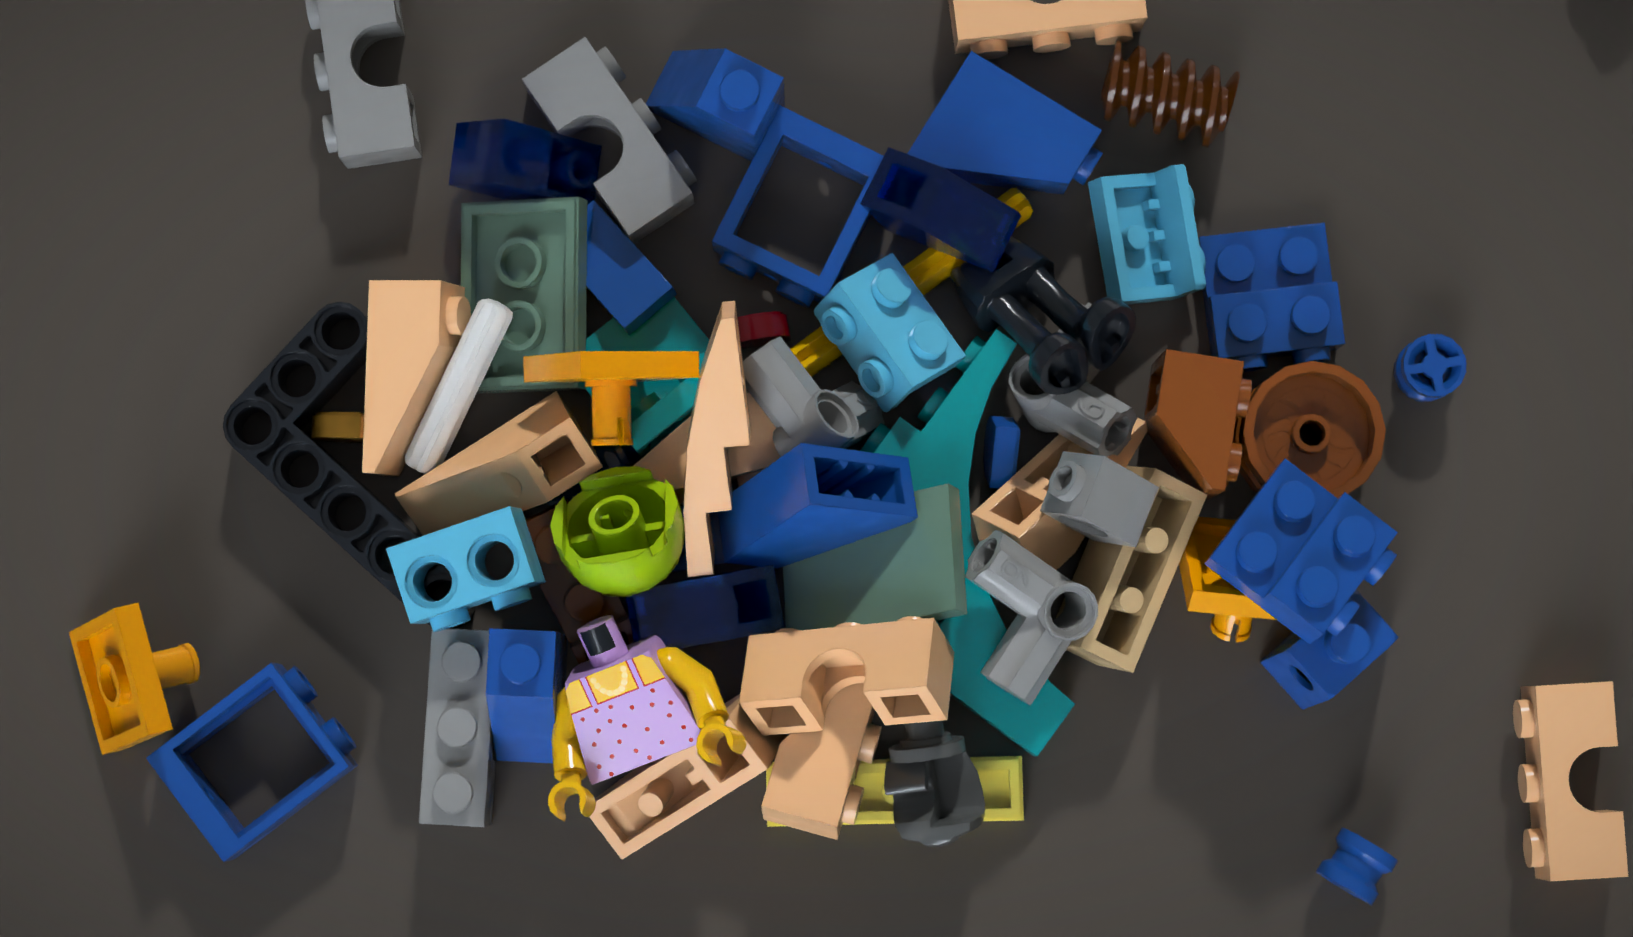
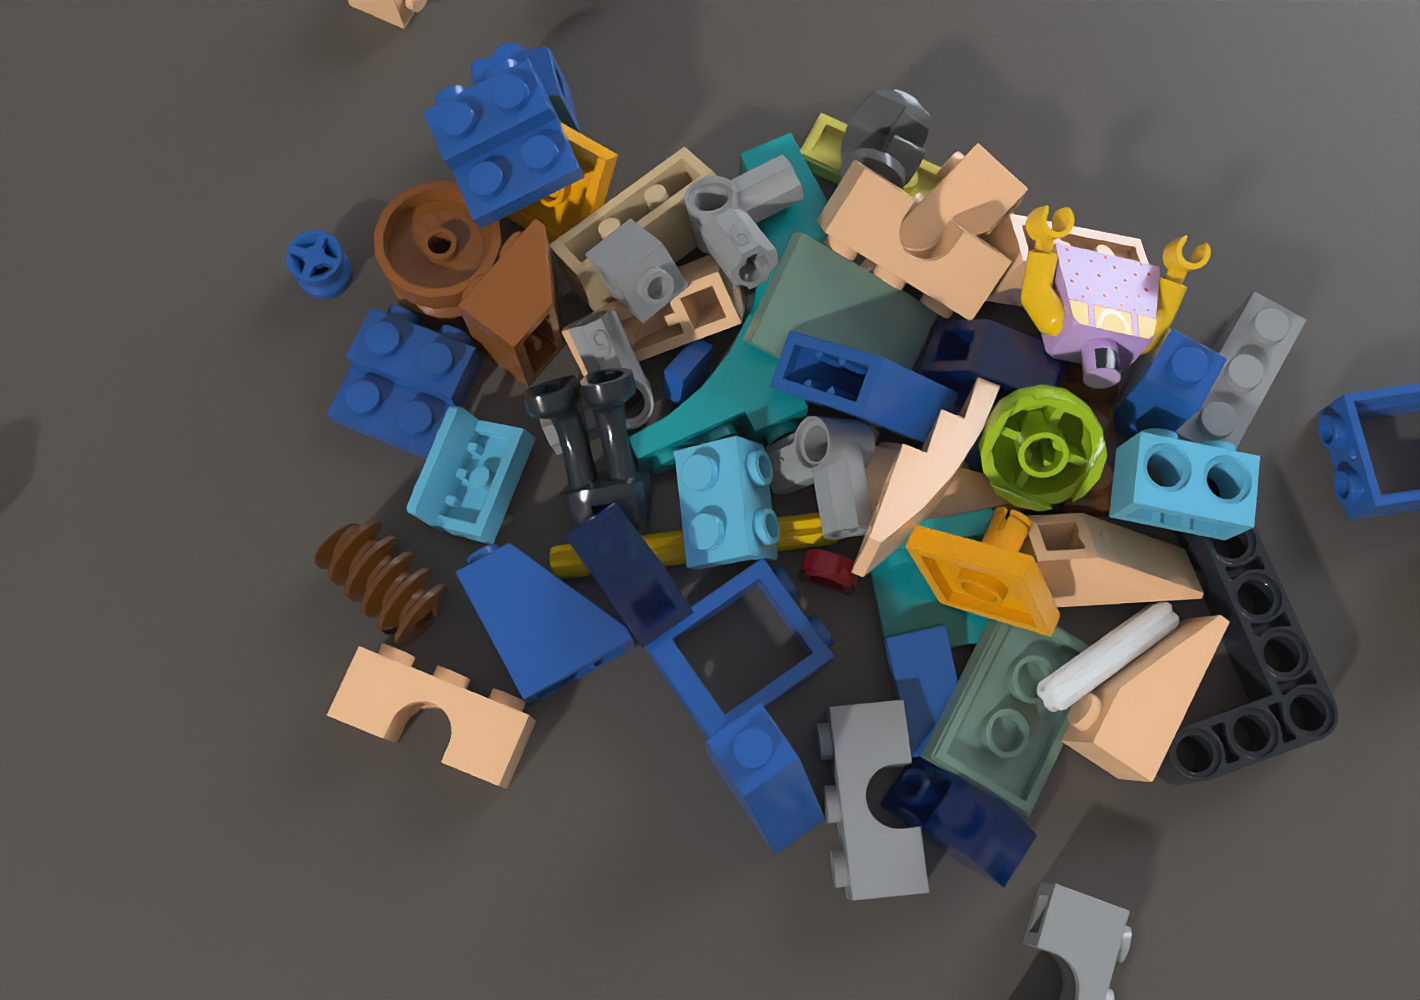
camera: 150 degrees left, 10 degrees down
pearl gold tile [311,412,364,443] -> none

